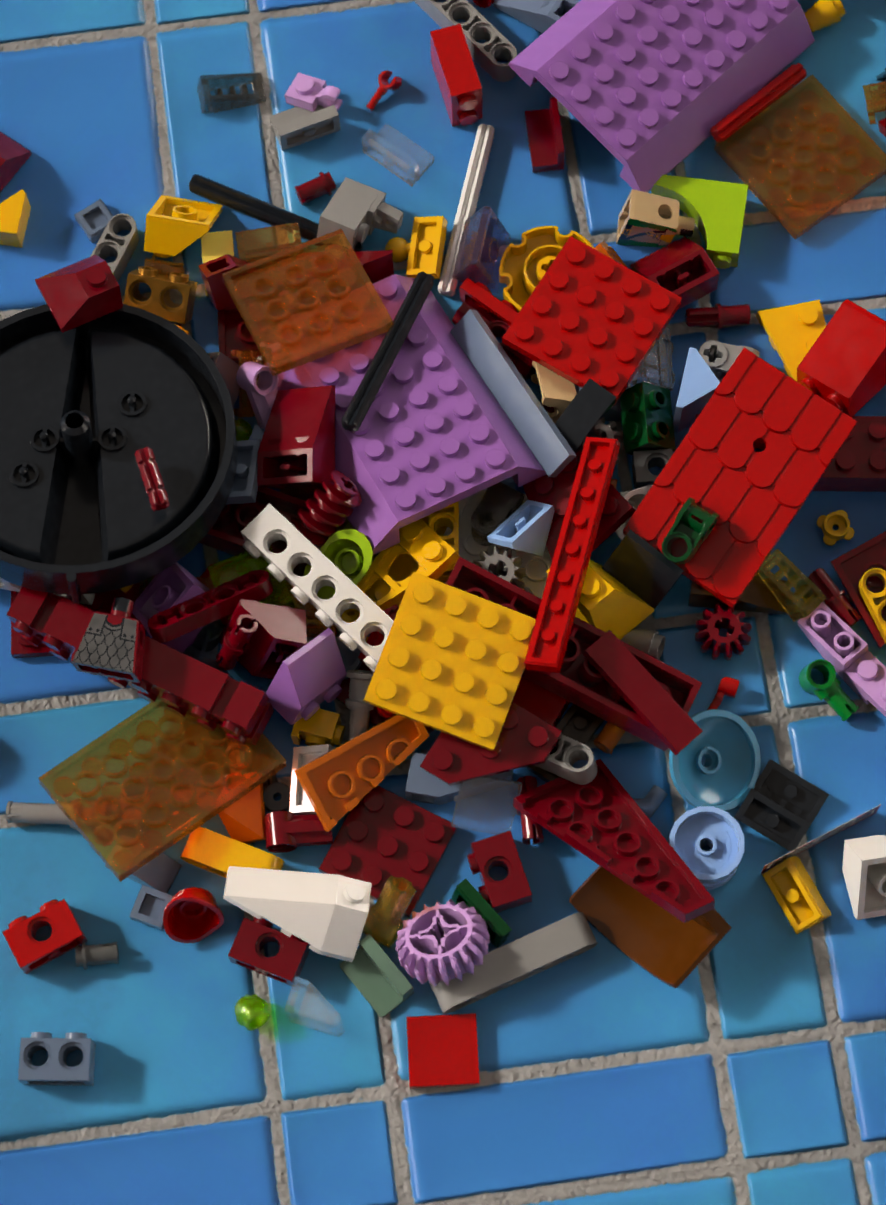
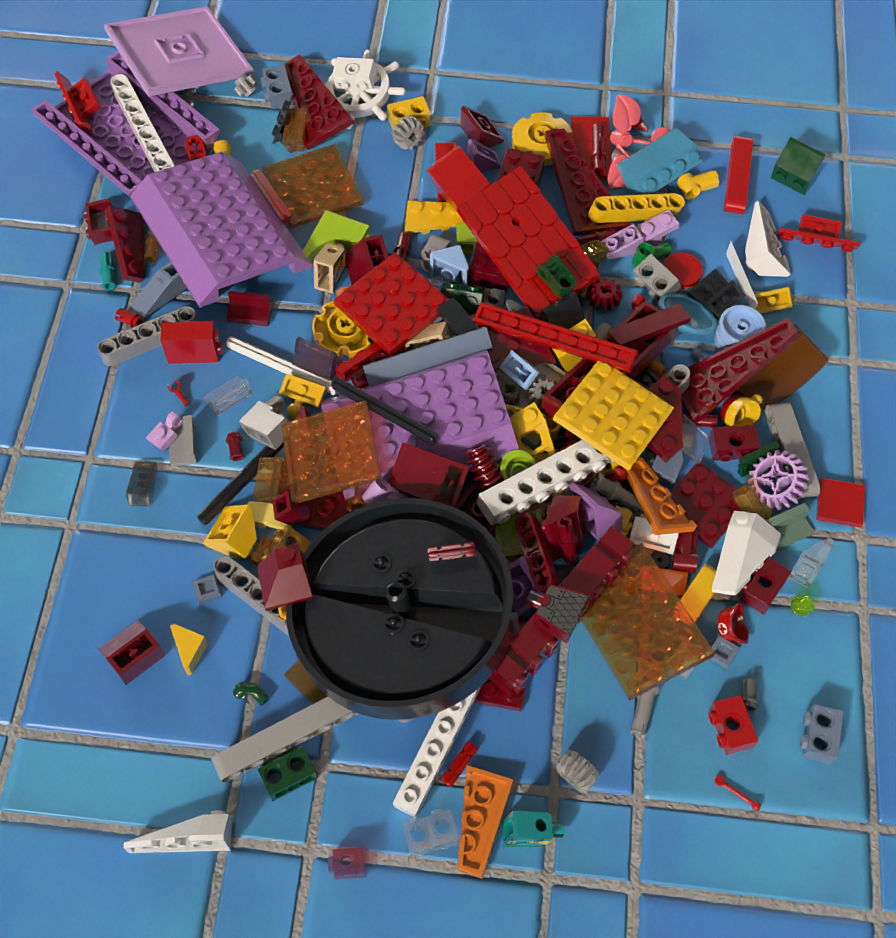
camera: 80 degrees left, 10 degrees down
none -> light grey brick [633,254,681,301]
none -> red tile [663,253,703,289]
none -> yellow piece [721,394,763,427]

